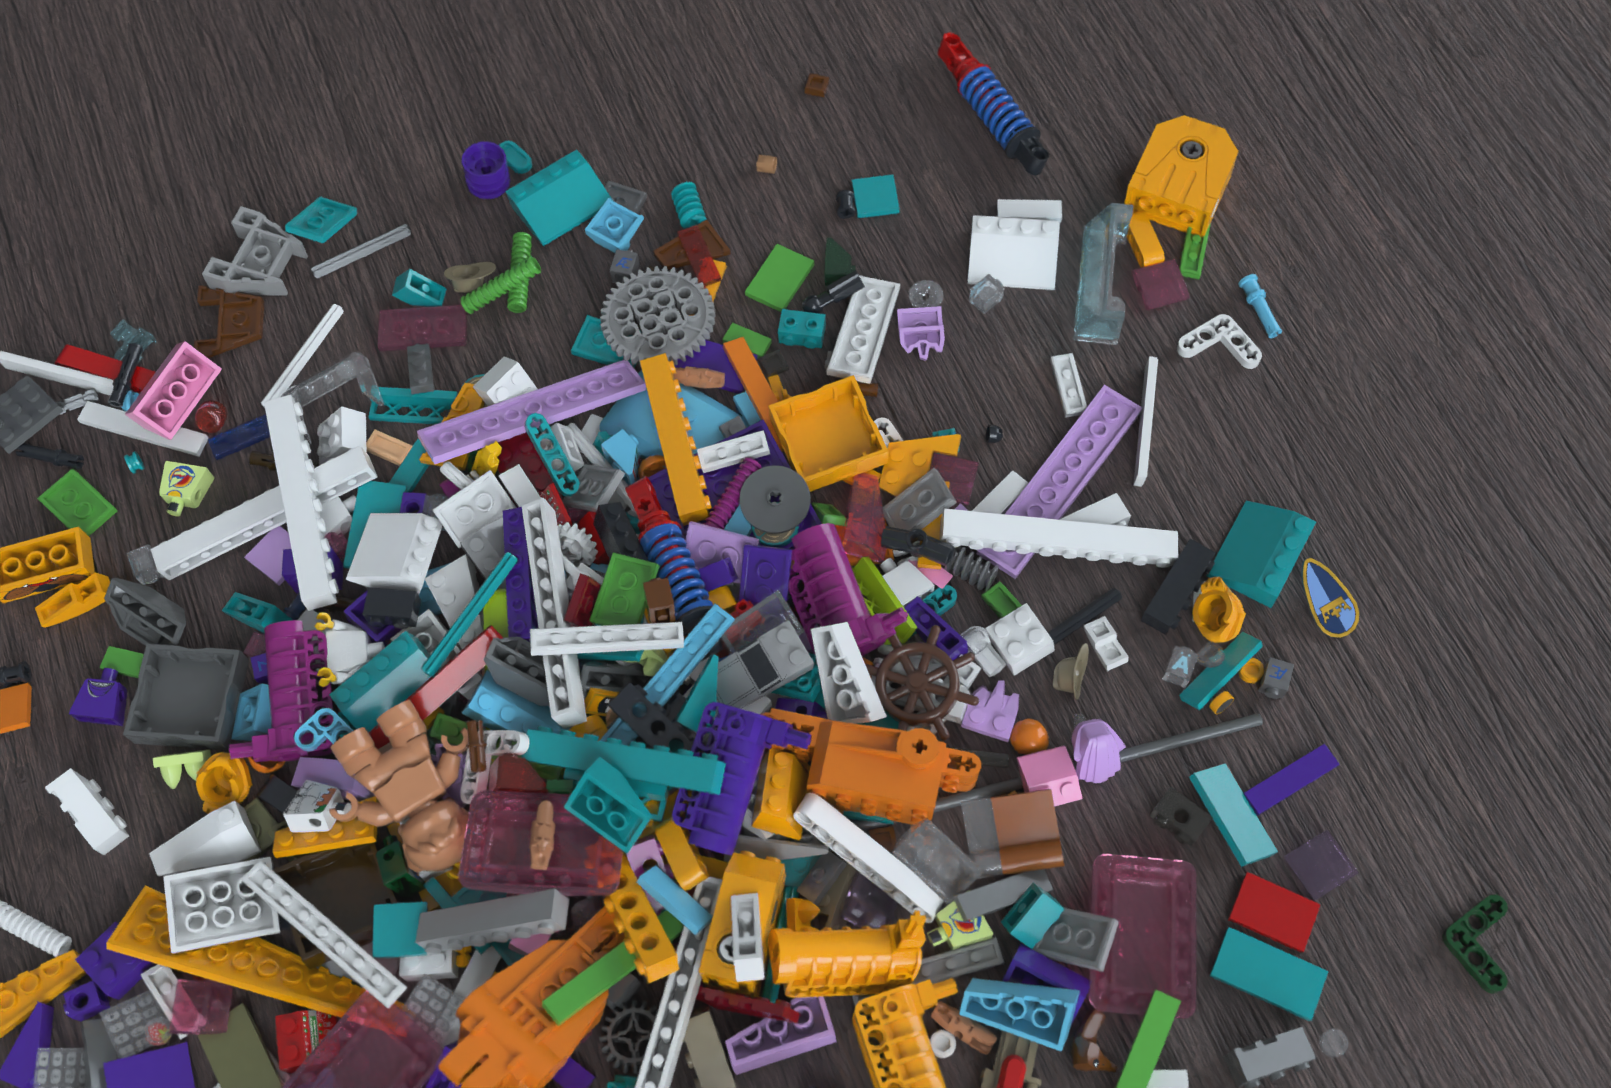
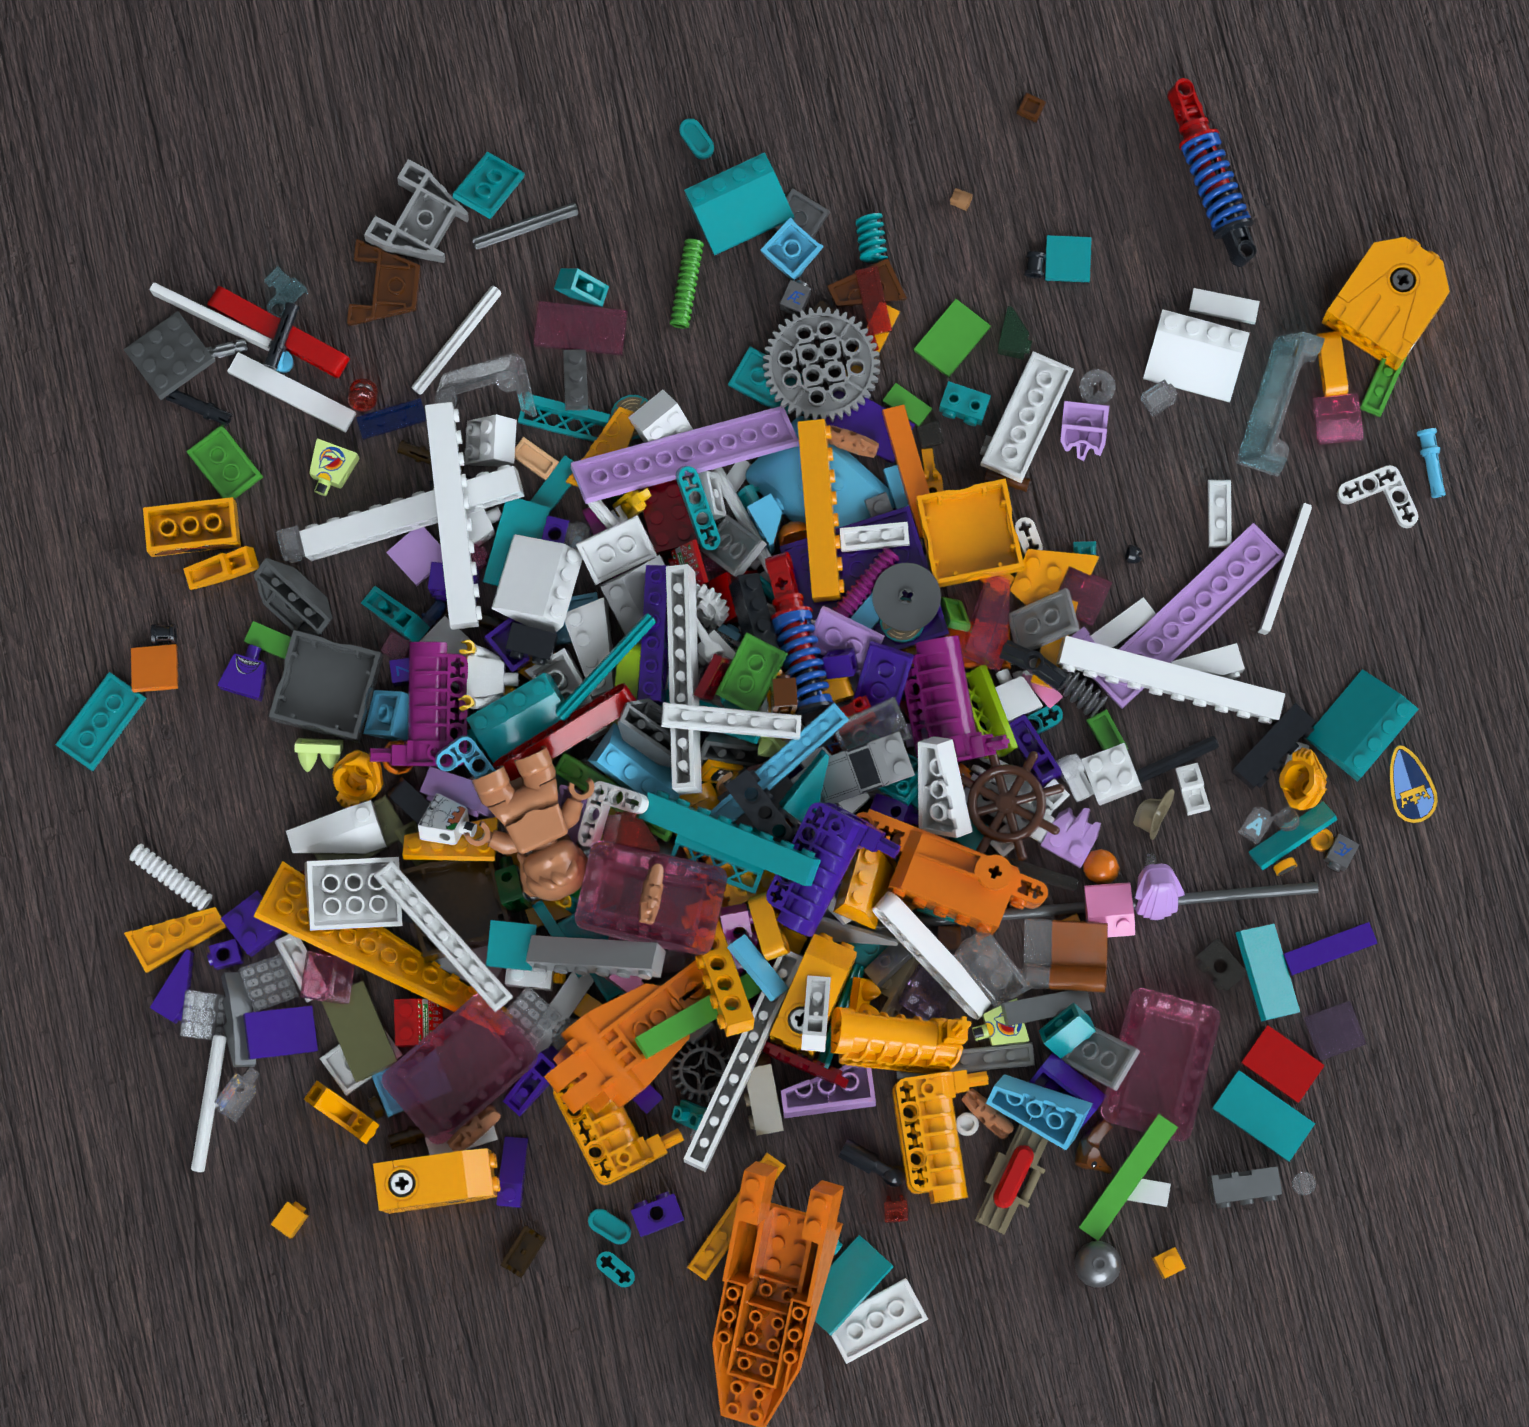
camera: 10 degrees right, 15 degrees up
white wedge [45,768,129,855] -> none
teal bush [124,451,145,474] -> none
bright pink slope [125,341,222,440] -> none
clear tile [144,1017,173,1046] -> none
dark tan piece [444,262,496,293] -> none
bright green piece [460,256,541,314] -> none
dark purple wheel [462,142,510,199] -> none
reddish brown axle [466,720,487,773] -> none
white tile [499,464,541,507] -> none
dark green tile [546,780,577,796] -> none
teal slope [564,757,652,854] -> none
black piece [802,270,865,314] -> none
dark green beam [1442,895,1508,994] -> none

